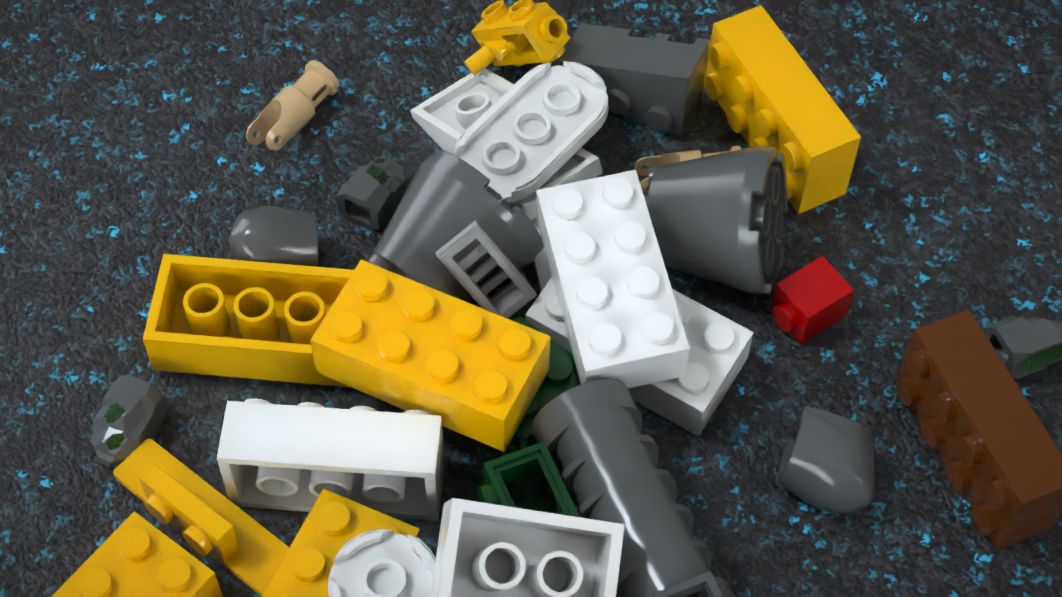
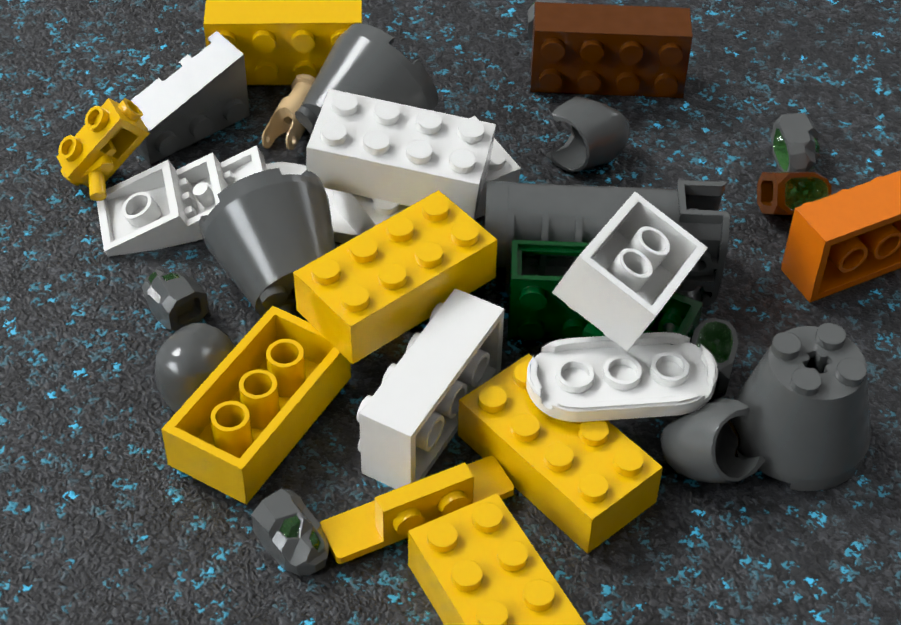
camera: 65 degrees left, 10 degrees down
tan piece [246,60,340,151] -> none
light grey slope [435,220,537,319] -> none
white tile [454,61,608,203] -> none
red brick [771,256,854,344] -> none

